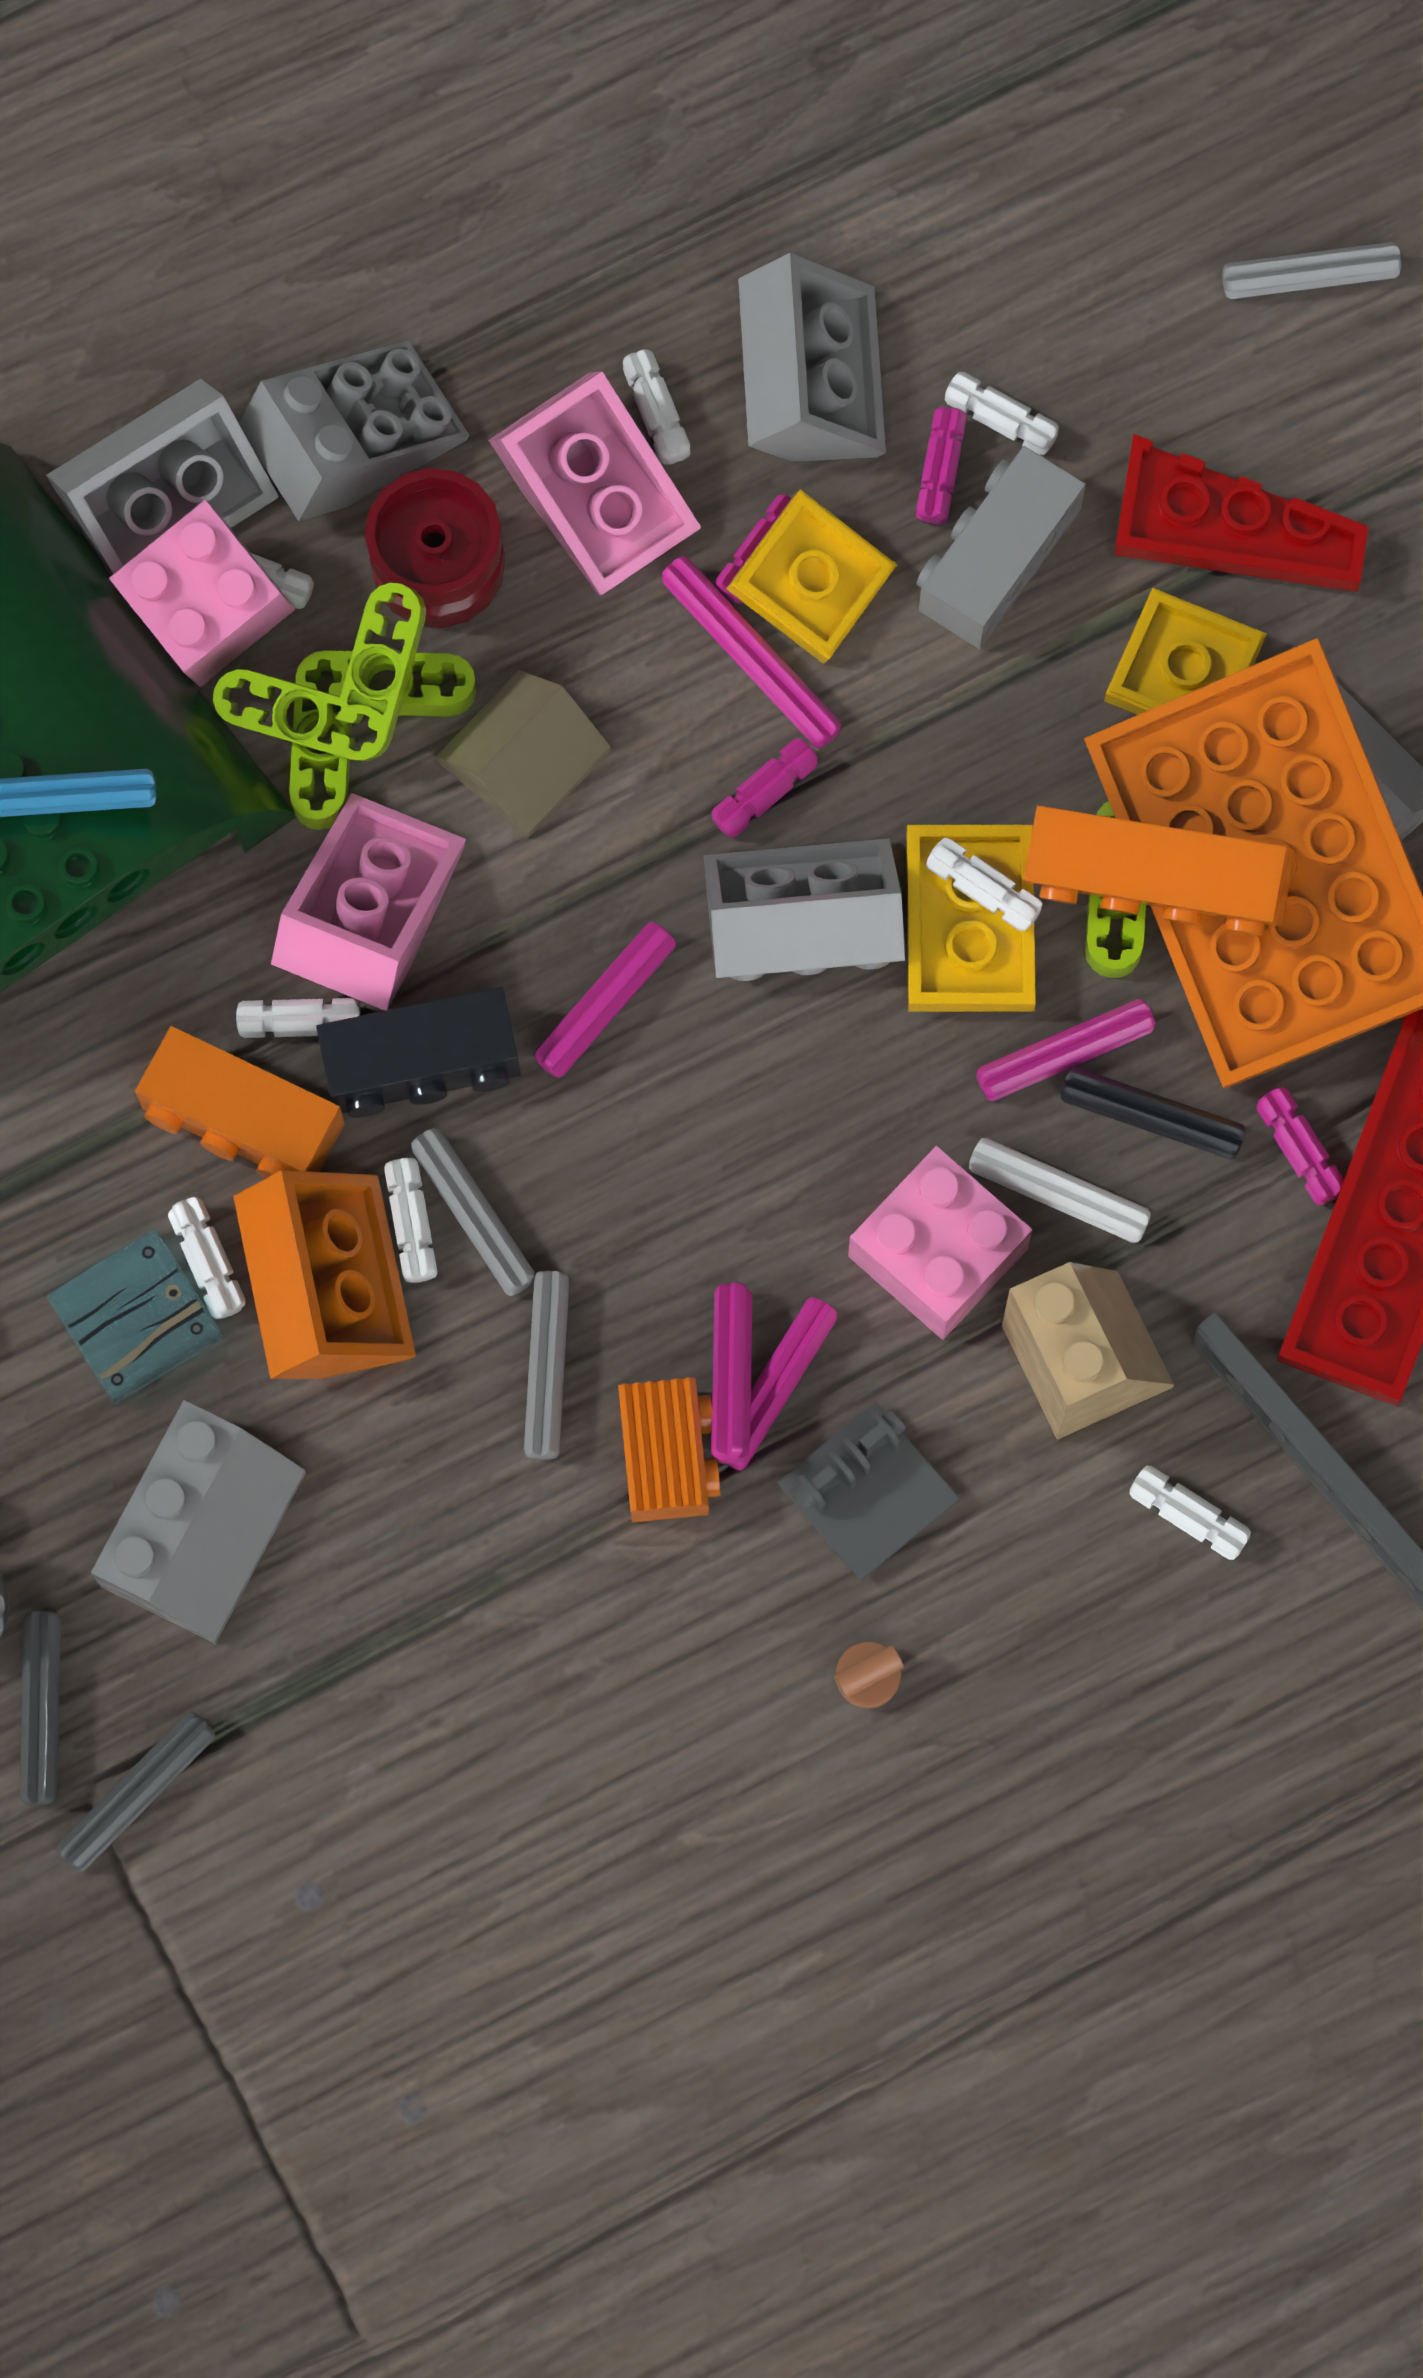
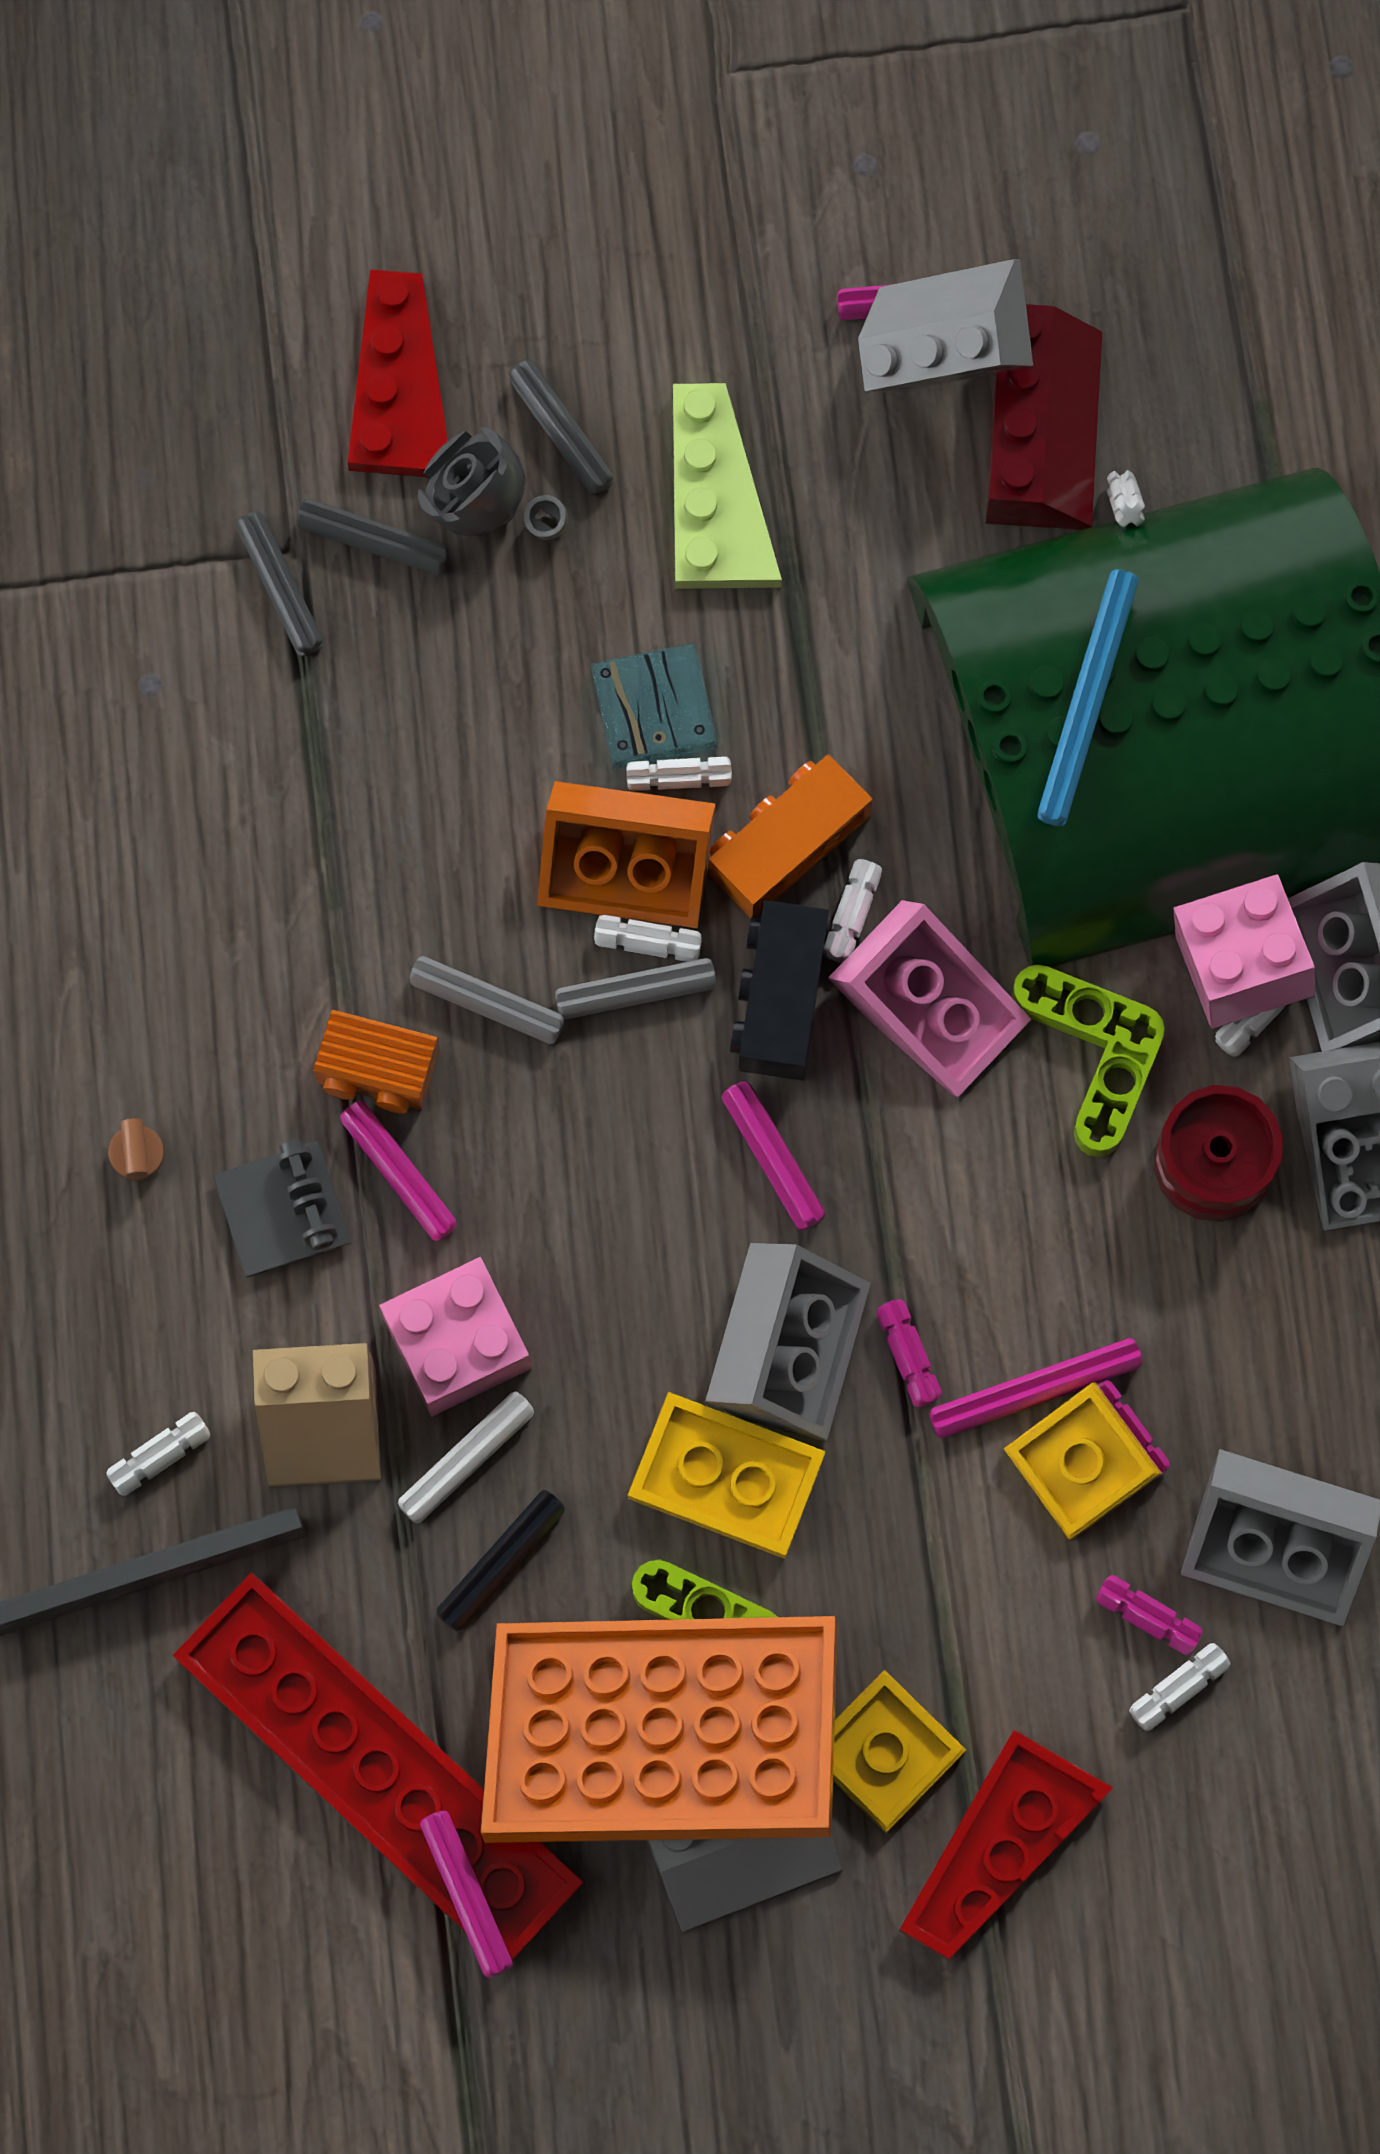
camera: 110 degrees right, 0 degrees up
light grey slope [91,1400,306,1644] -> none
lime beam [213,583,426,761] -> none
dark tan slope [436,670,611,838] -> none
bright pink slope [488,371,701,596] -> none
white axle [623,349,690,465] -> none
dark pink axle [711,1282,752,1464] -> none
light grey brick [916,446,1086,650] -> none
white axle [926,838,1043,931] -> none
dark pink axle [976,999,1155,1101] -> none
orange brick [1023,805,1296,936] -> none
light grey axle [1222,242,1401,299] -> none
dark pink axle [1257,1087,1344,1206] -> none

